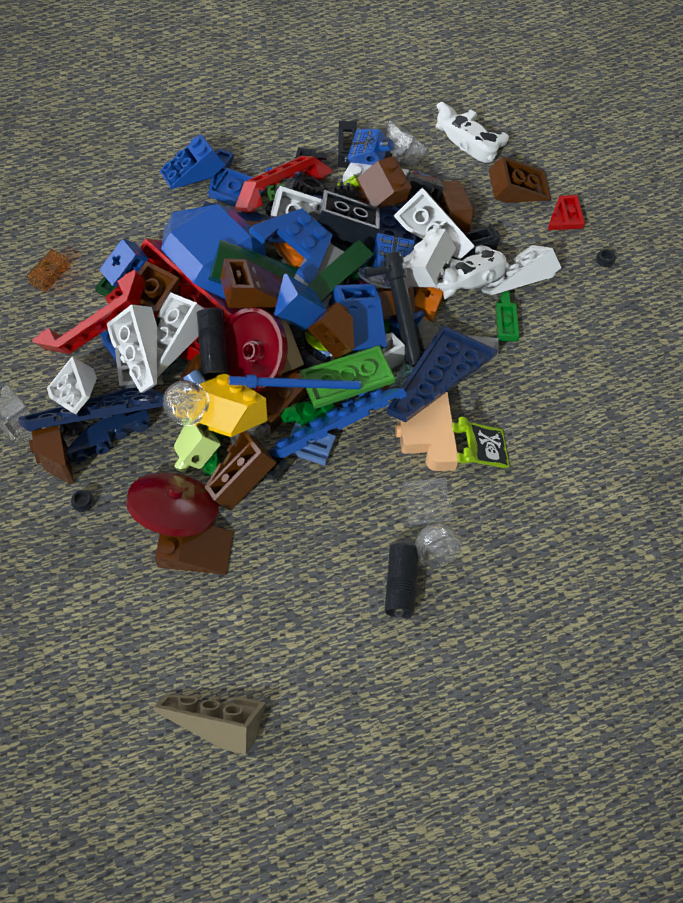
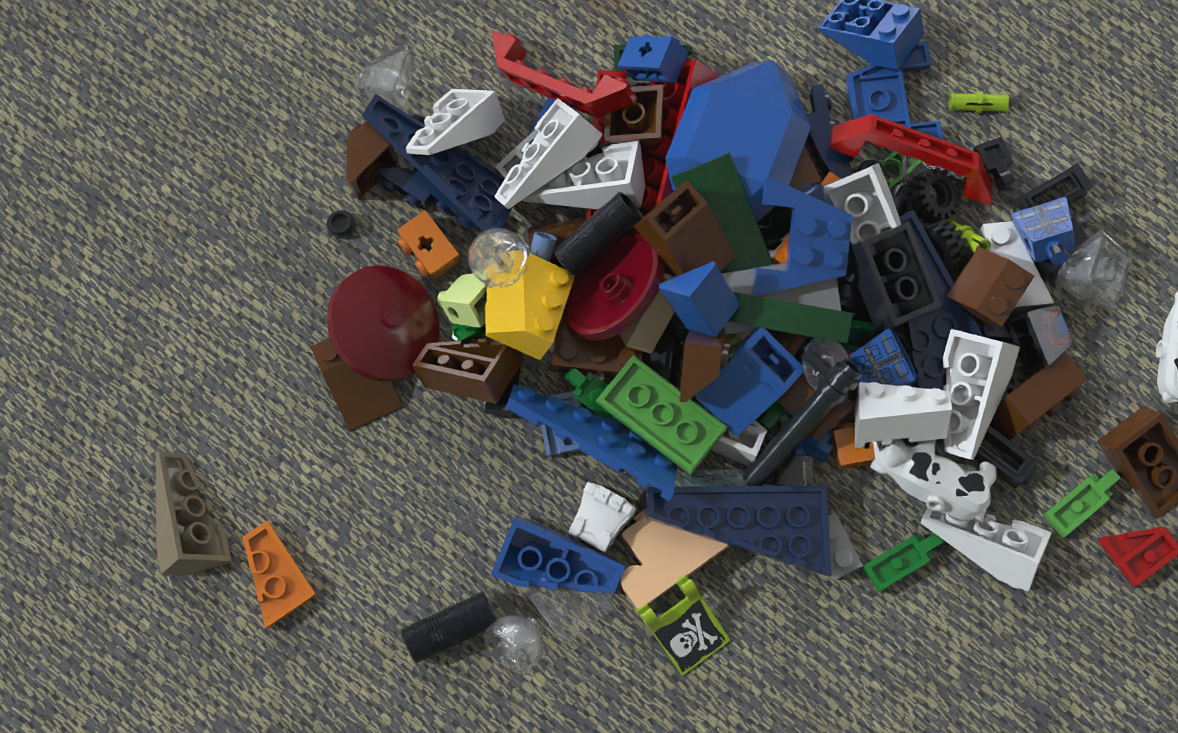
camera: 70 degrees right, 15 degrees up
blue bar [229,375,361,390] -> none
black plate [596,249,615,267] -> none
none -> orange wing [242,521,317,629]
none -> orange brick [397,210,461,281]
none -> blue wedge [491,515,626,594]
none -> white piece [569,482,638,553]
none -> lime pin [949,91,1009,114]
none -> bright green hinge [1043,469,1121,538]

